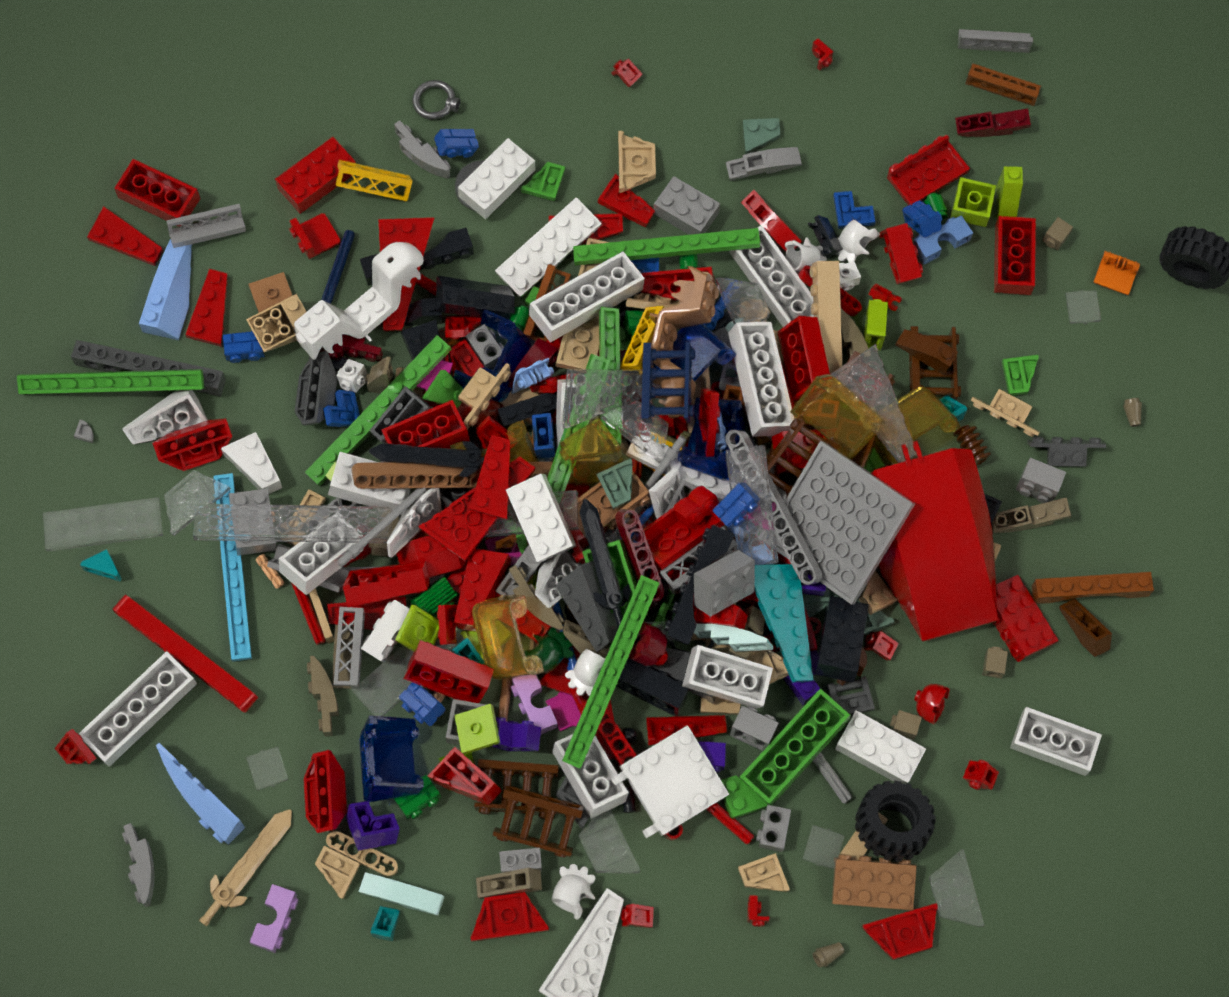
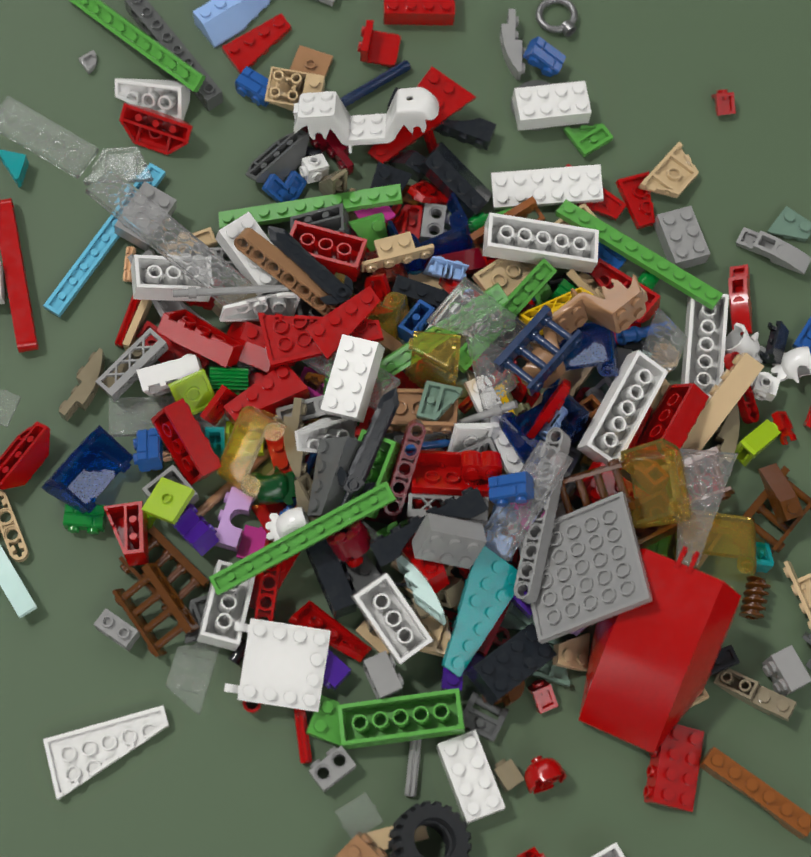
camera: 35 degrees right, 0 degrees up
white wedge [221,432,282,494] -> none
yellow fence [336,160,413,201] -> none
dark purple brick [346,801,400,851] -> none
red wing [470,892,549,942] -> none
dark tan slope [476,868,542,898] -> none
white piece [552,864,595,920] -> none
red bracket [621,904,654,928] -> none
black hinge [622,728,637,744] -> none
tan wing [738,853,790,892] -> none
red bracket [747,895,769,927] -> none
dark tan brick [982,647,1008,679] -> none
reddish brown slope [1059,598,1112,657] -> none

